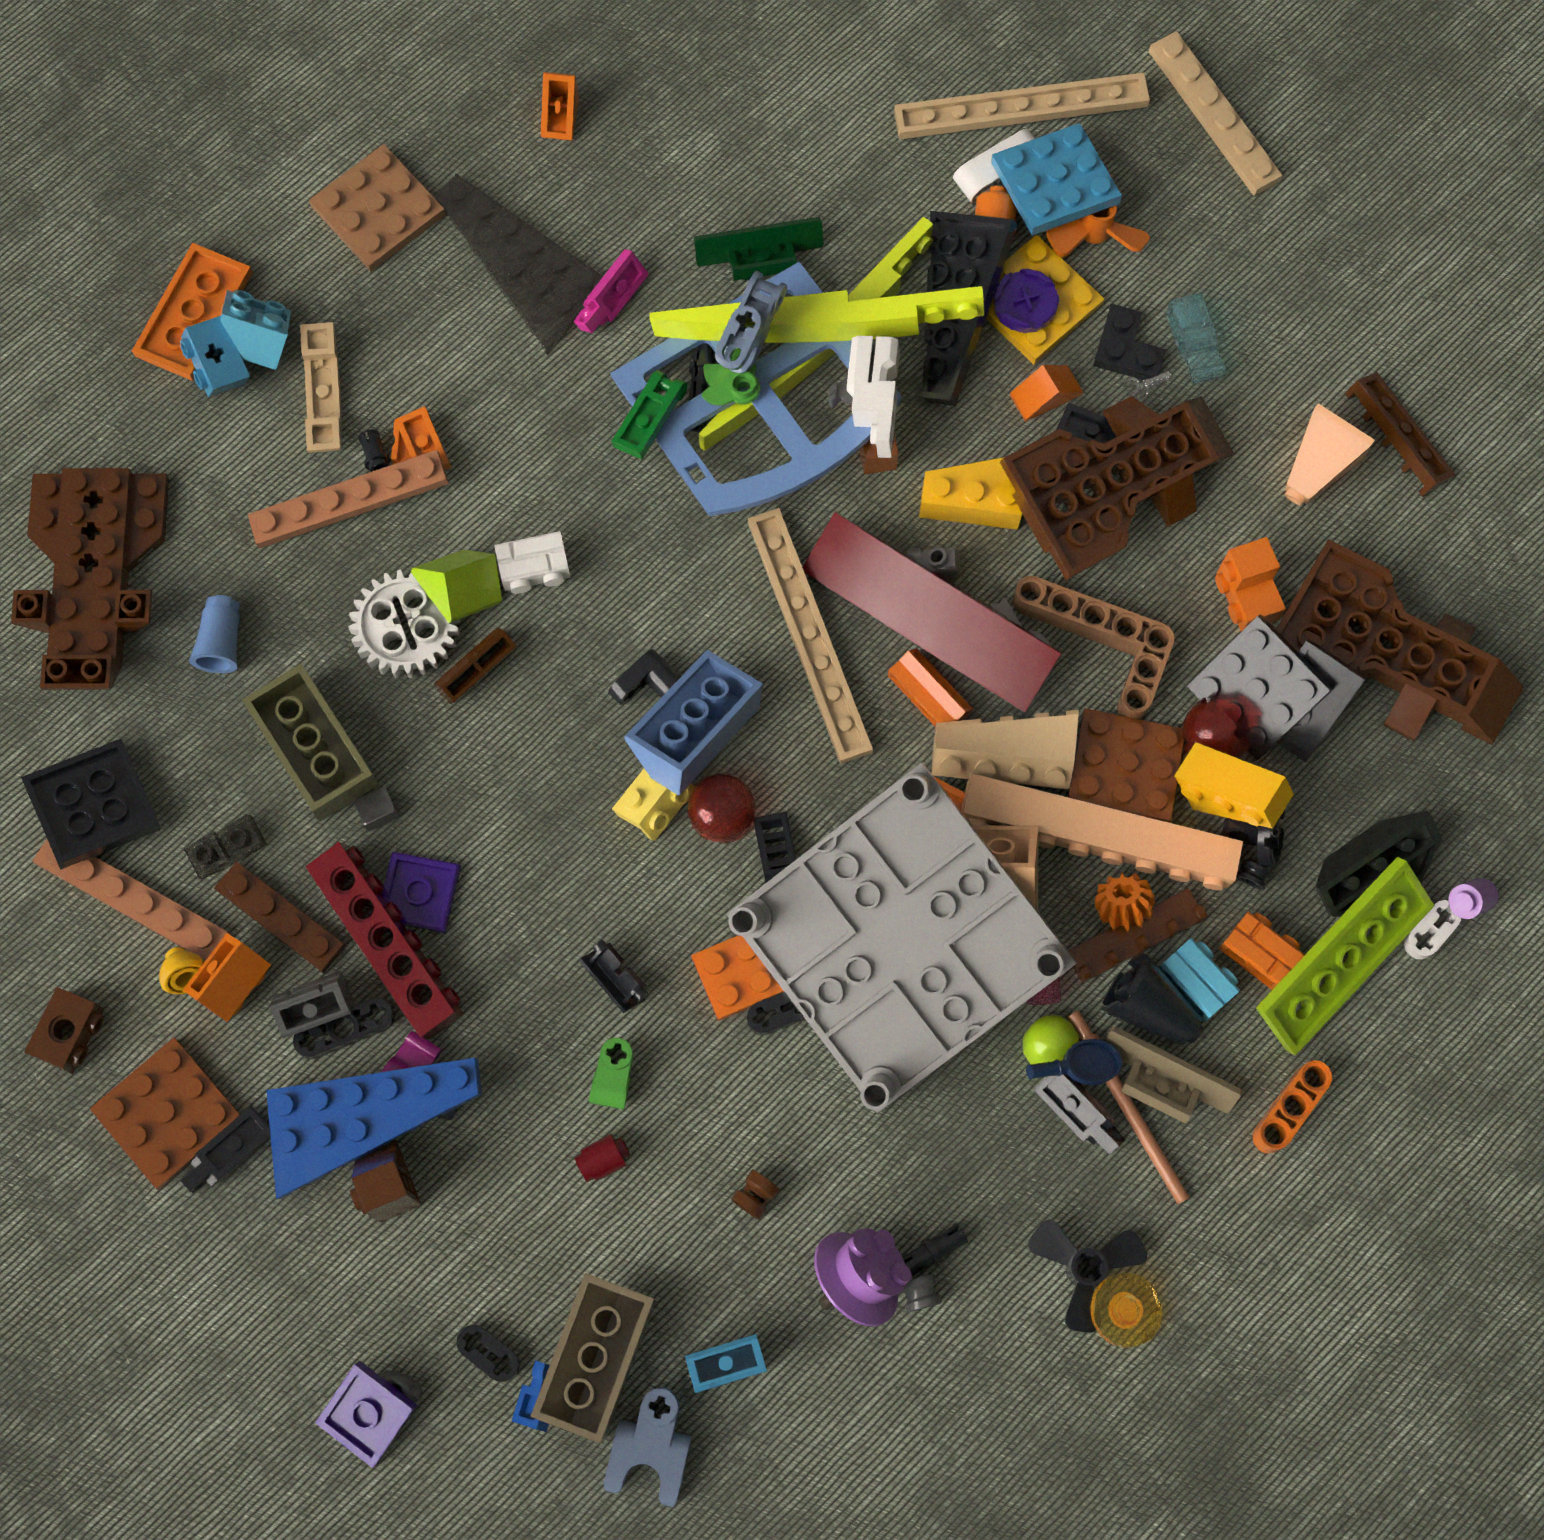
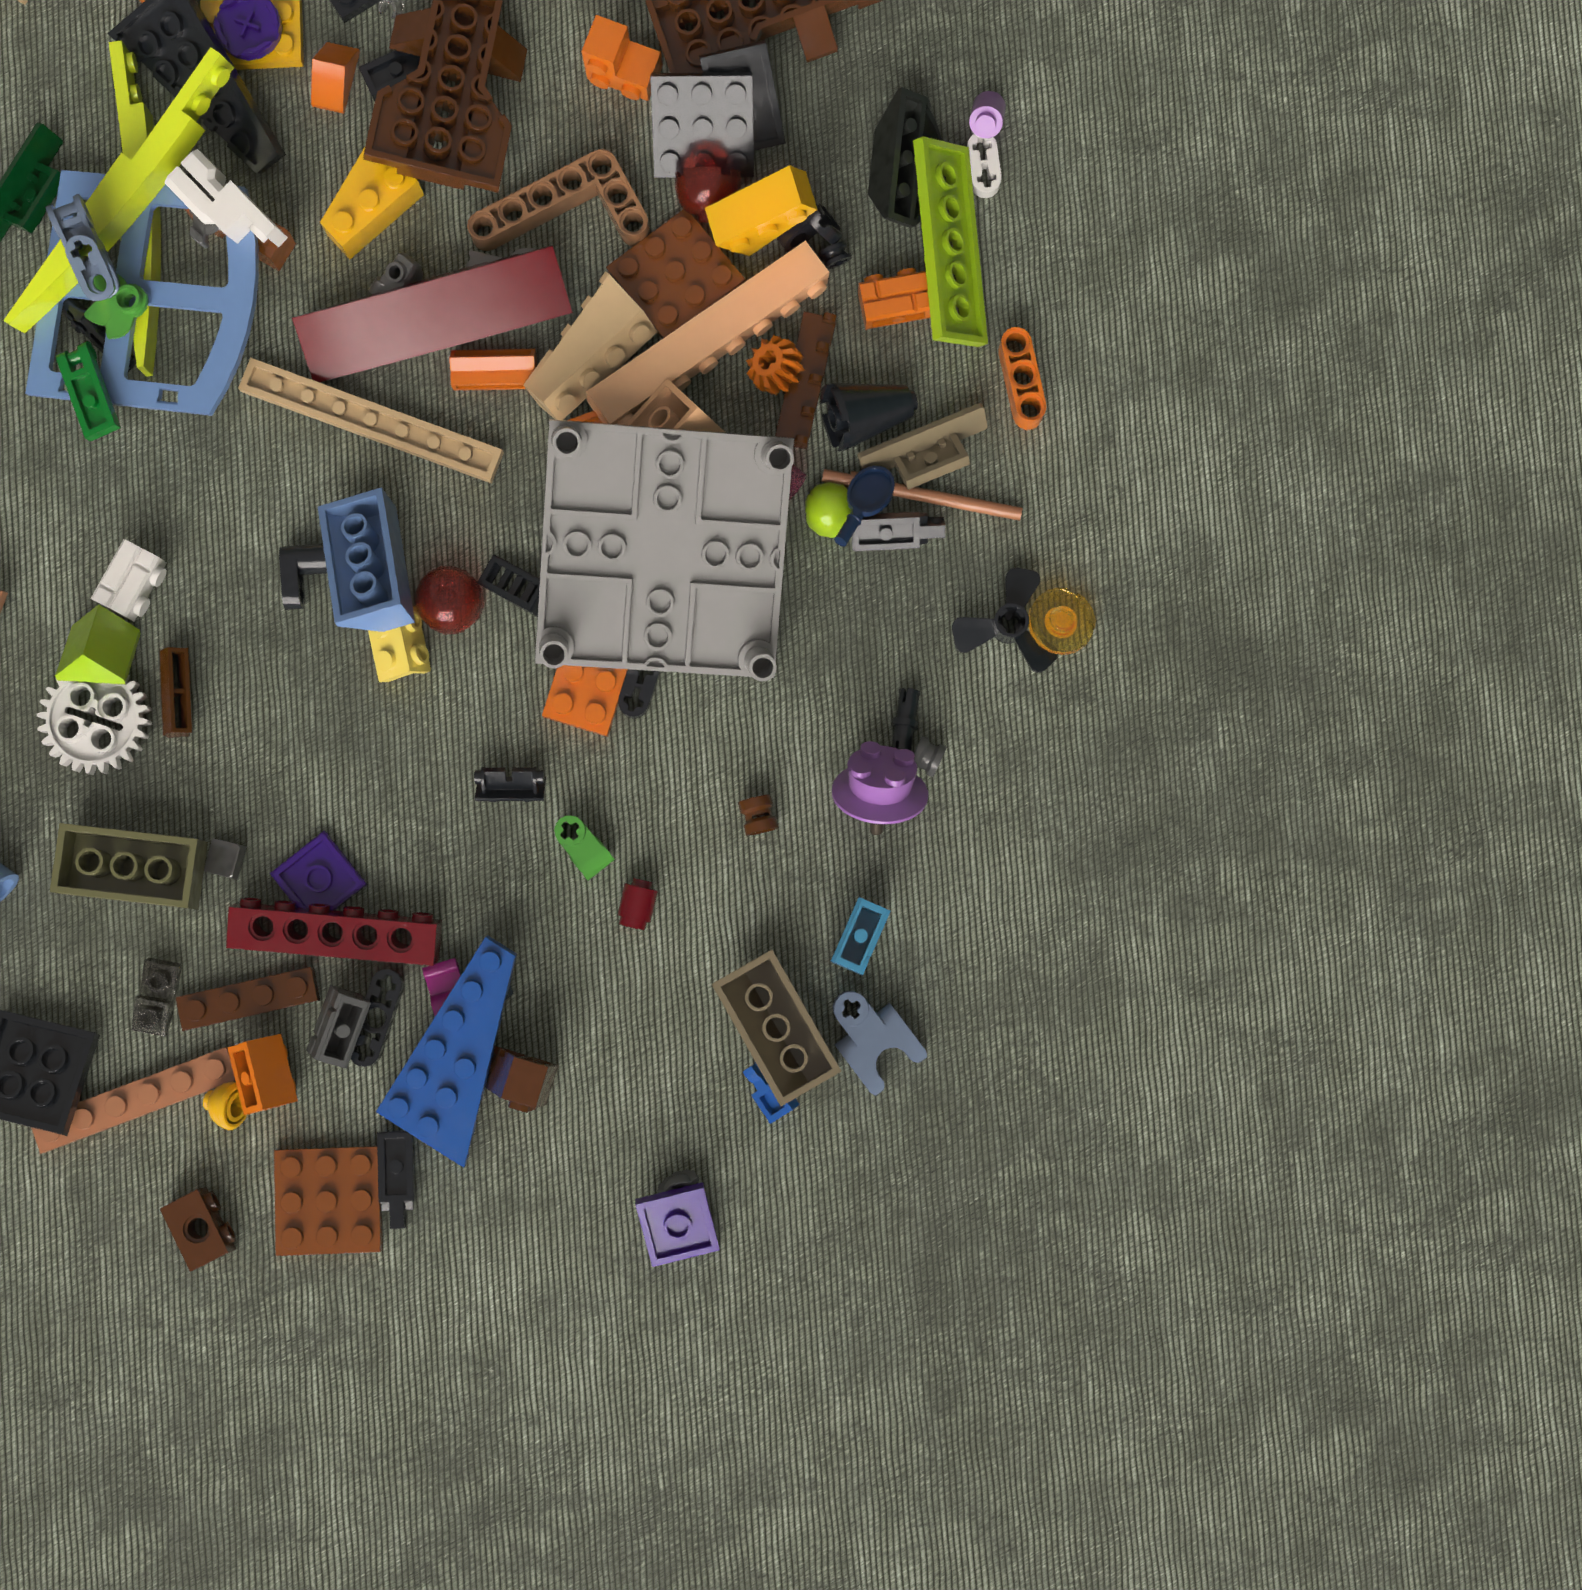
camera: 50 degrees left, 10 degrees up
black beam [457,1325,520,1382] -> none
medium azure brick [1159,938,1240,1023] -> none

